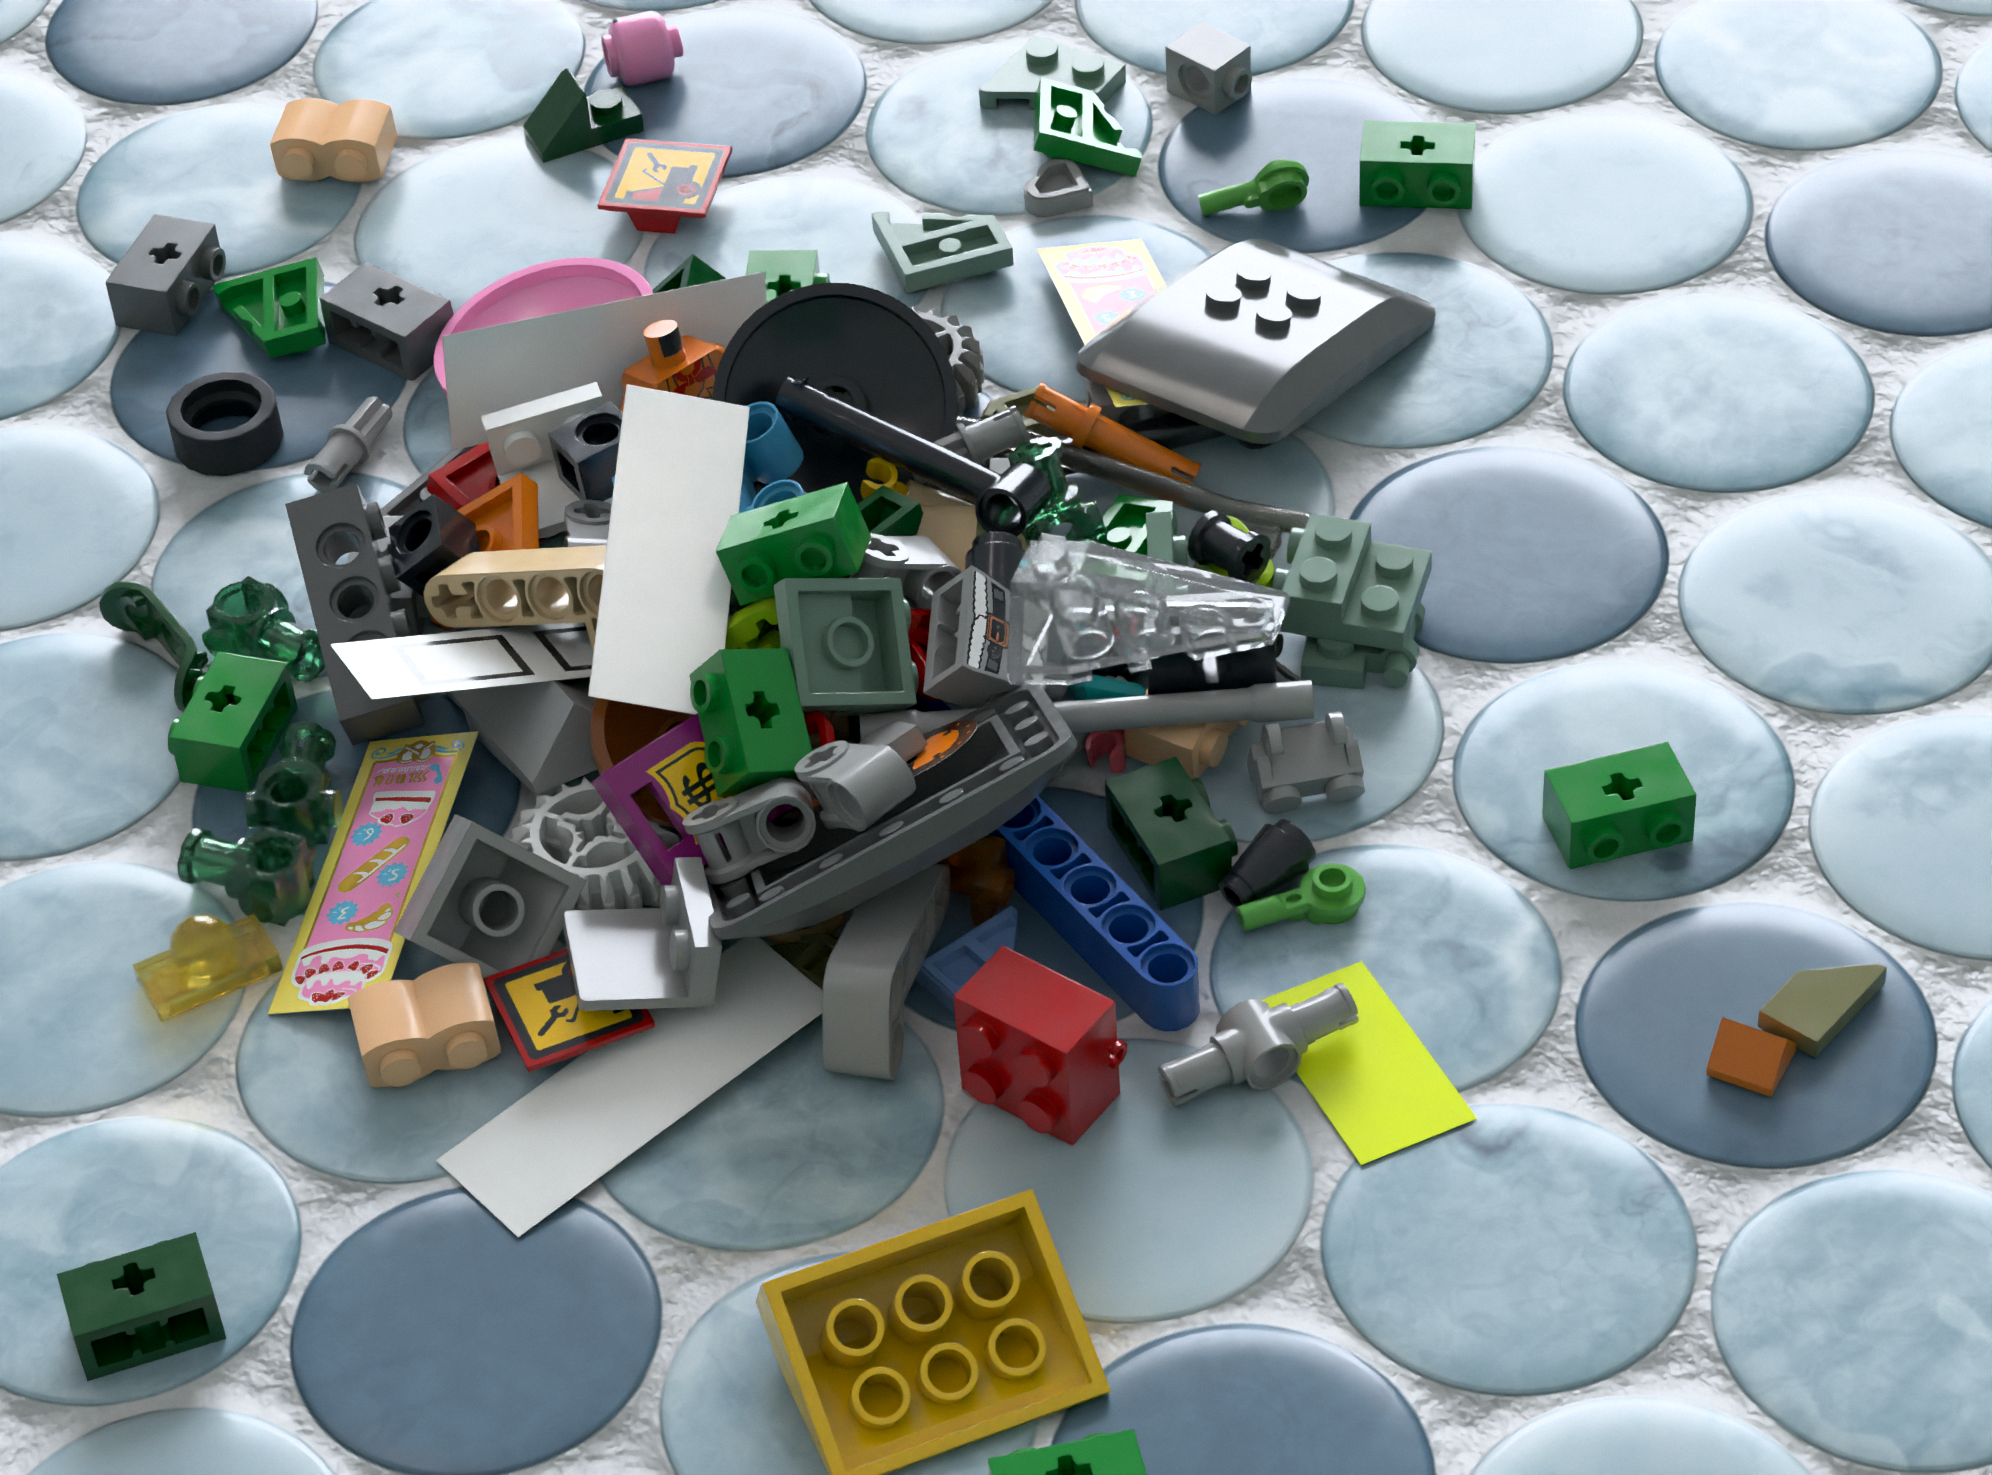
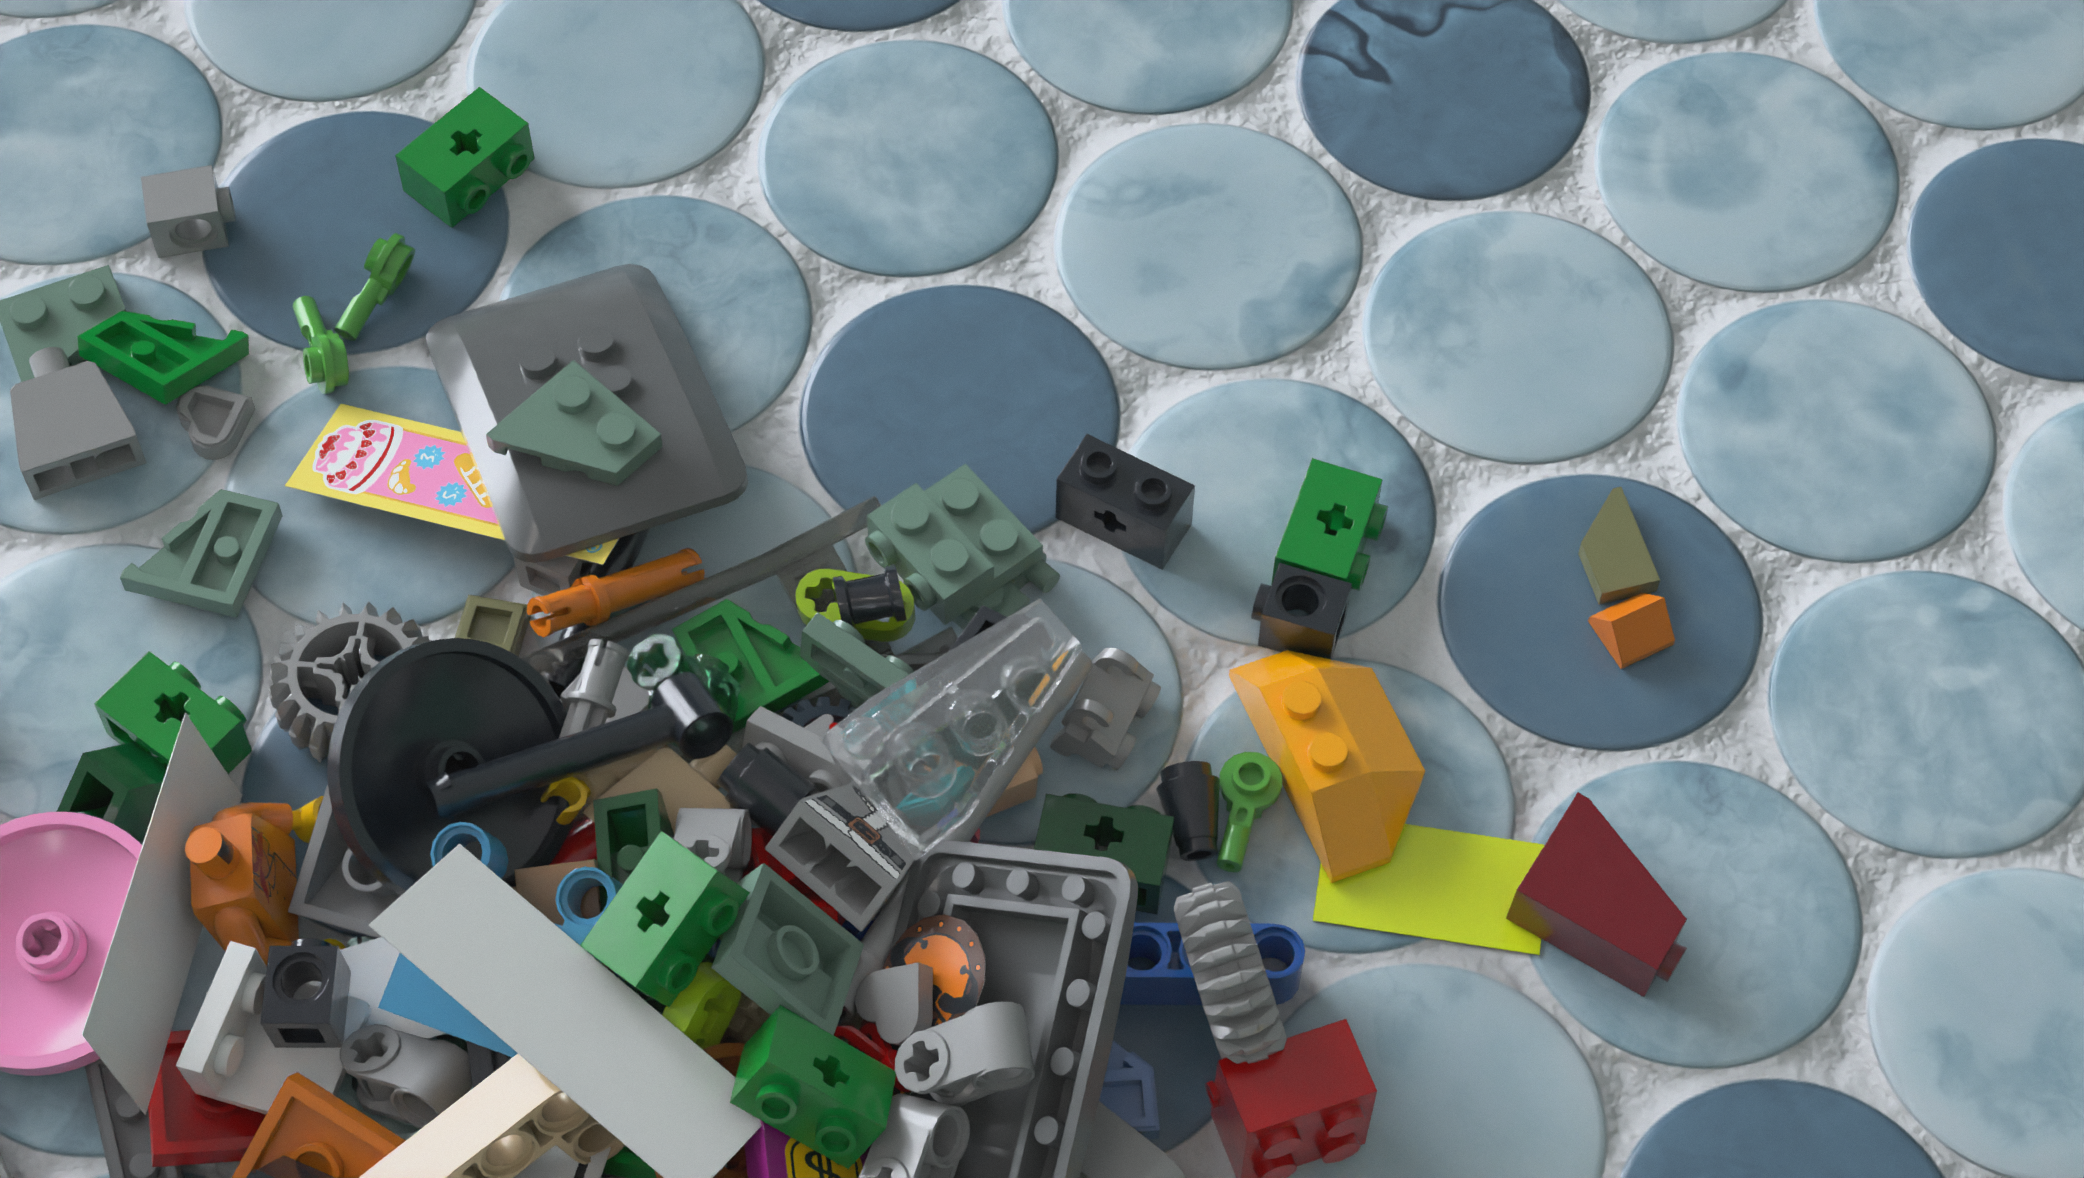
camera: 60 degrees left, 15 degrees up
light grey pin [1158,982,1359,1107] -> none
none -> light grey torso [10,347,146,500]
none -> bright green plate [293,296,349,394]
none -> sand green wing [486,360,663,486]
none -> black brick [1055,434,1195,570]
none -> light grey gear [1174,881,1287,1064]
none -> light orange wedge [1229,650,1425,883]
none -> black brick [1251,563,1352,660]
none -> dark red slope [1506,792,1687,997]

